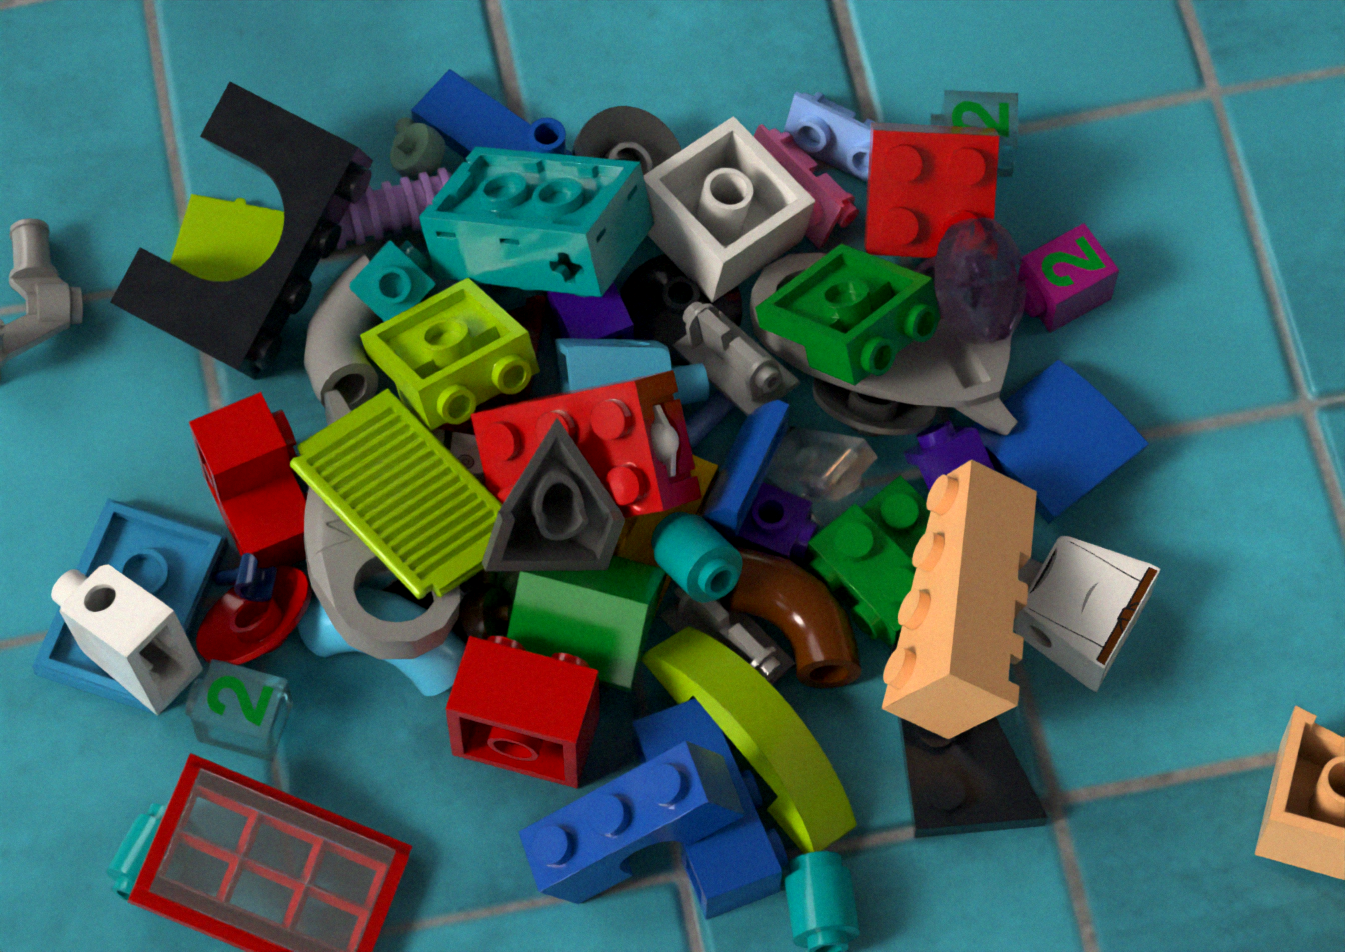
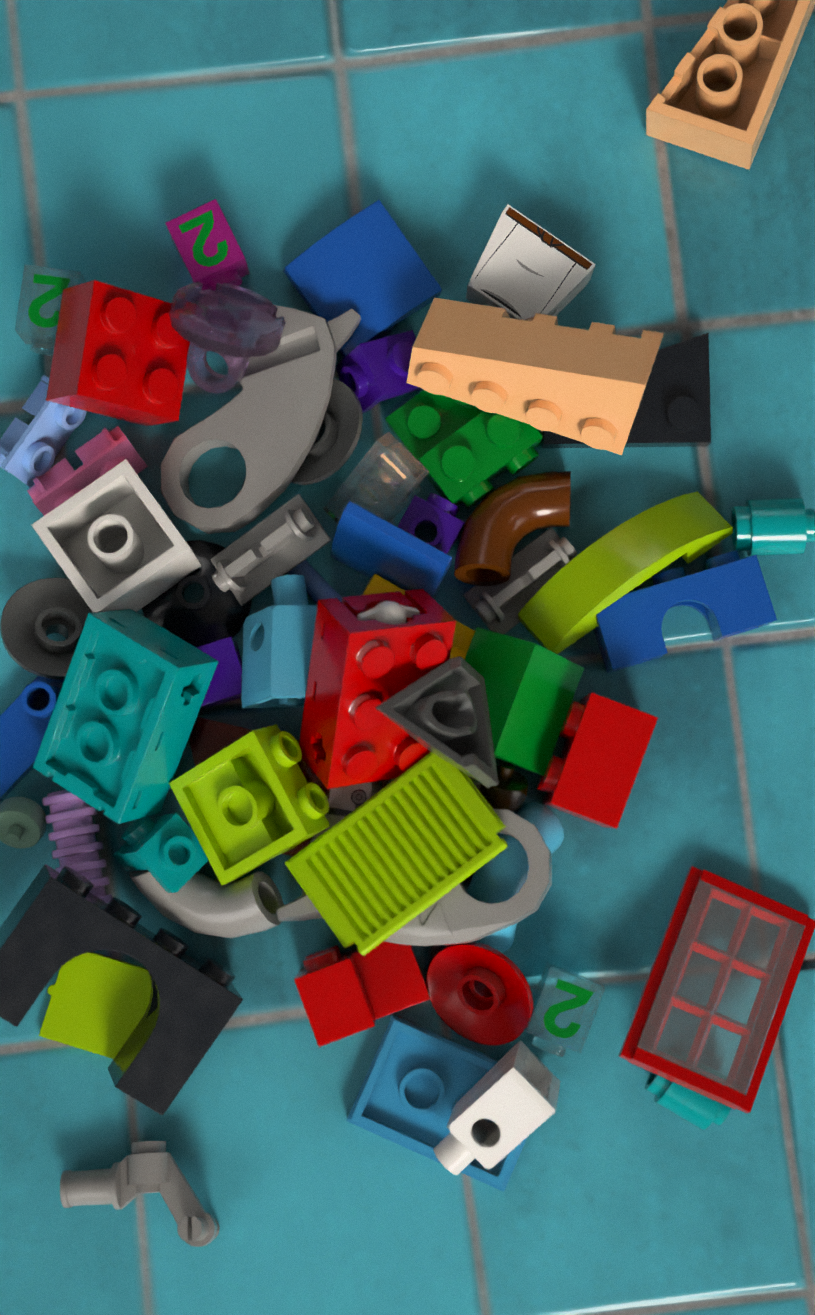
camera: 85 degrees left, 20 degrees up
dark blue hand [213,553,279,602] -> none
blue arch [518,741,745,904] -> none
teal brick [651,511,743,603] -> none
green plate [755,243,941,386] -> none

